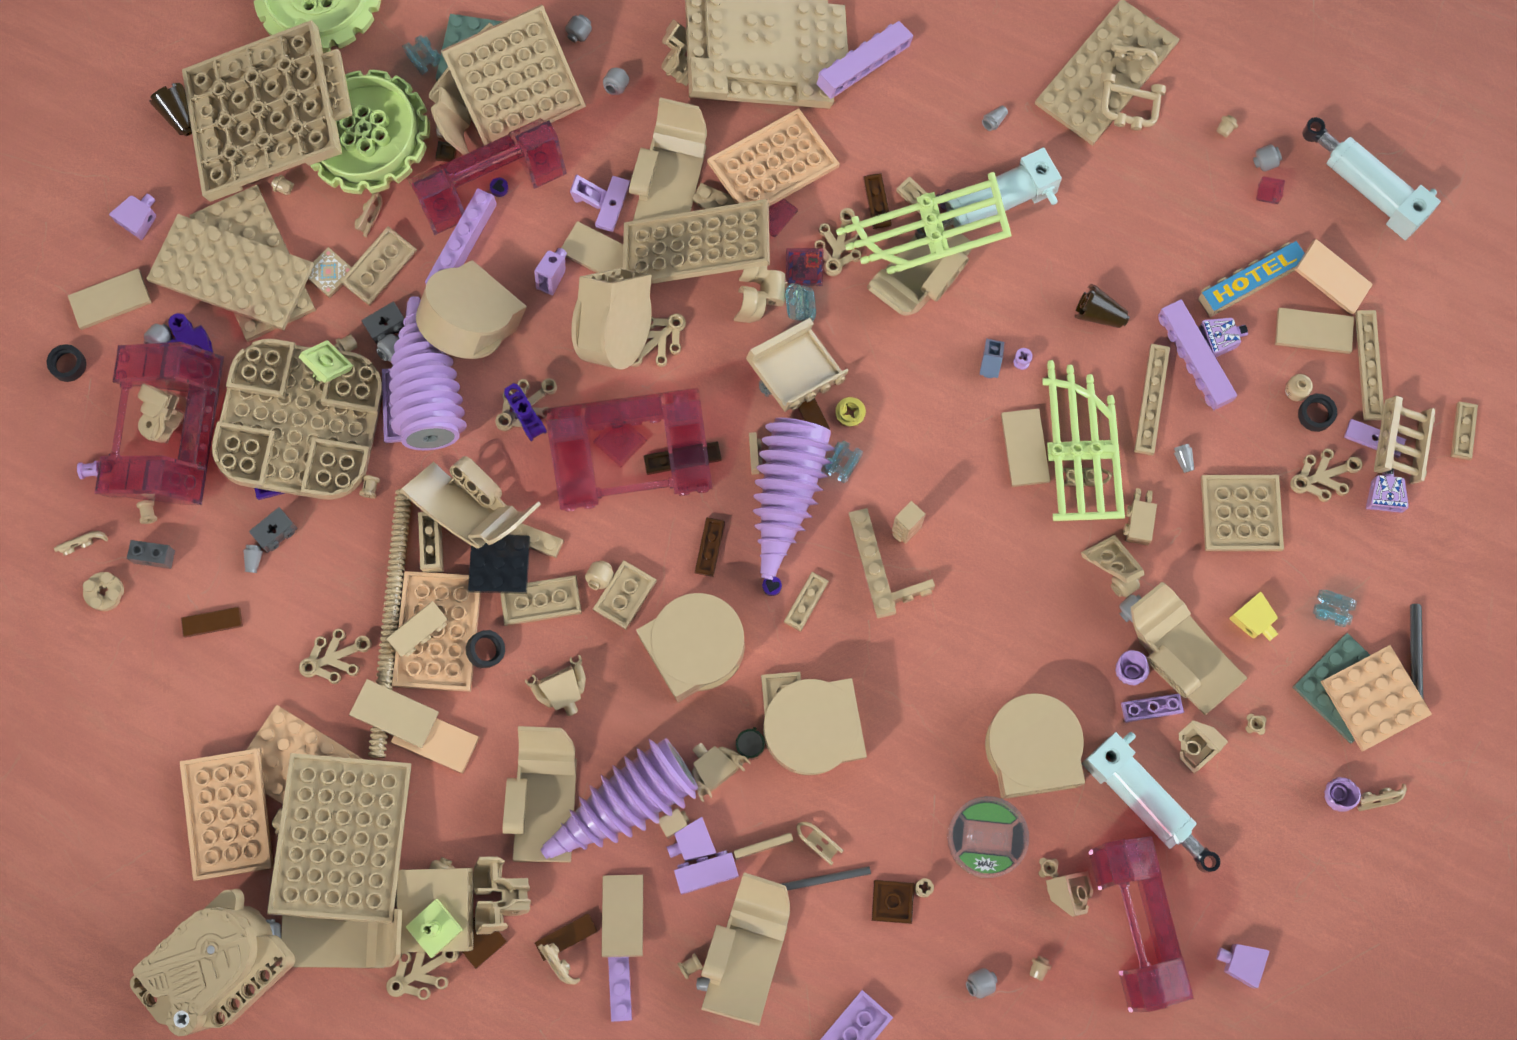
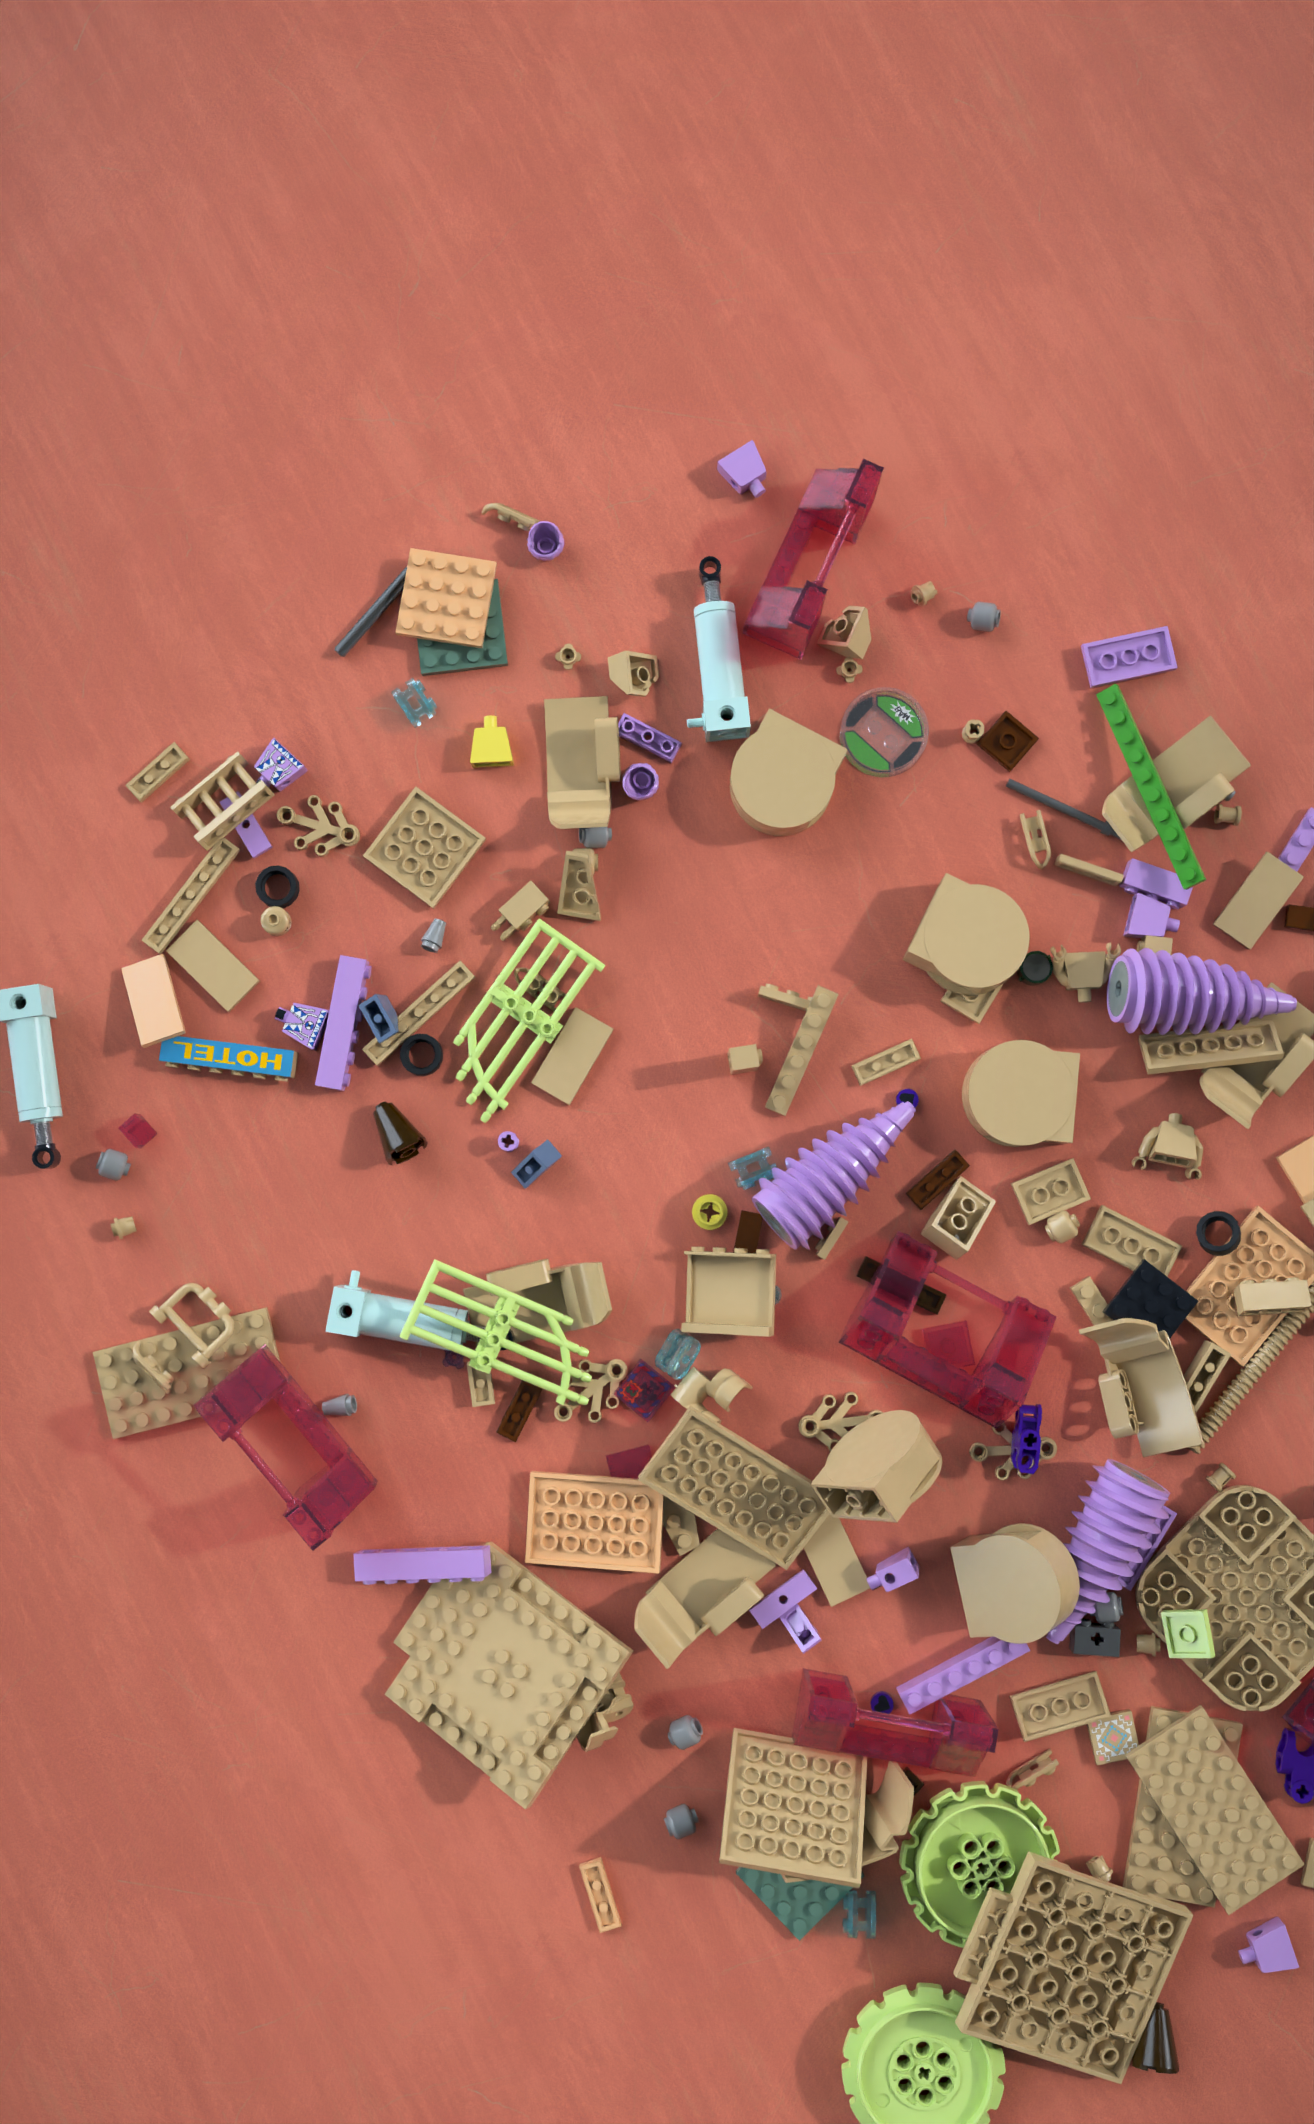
camera: 140 degrees left, 10 degrees up
none -> clear pink brick [193,1344,378,1551]
none -> sand blue slope [358,994,399,1044]
none -> black tyre [400,1034,443,1076]
none -> tan slope [921,1176,996,1260]
none -> bright green plate [1096,684,1206,890]
none -> tan plate [1138,1020,1284,1075]

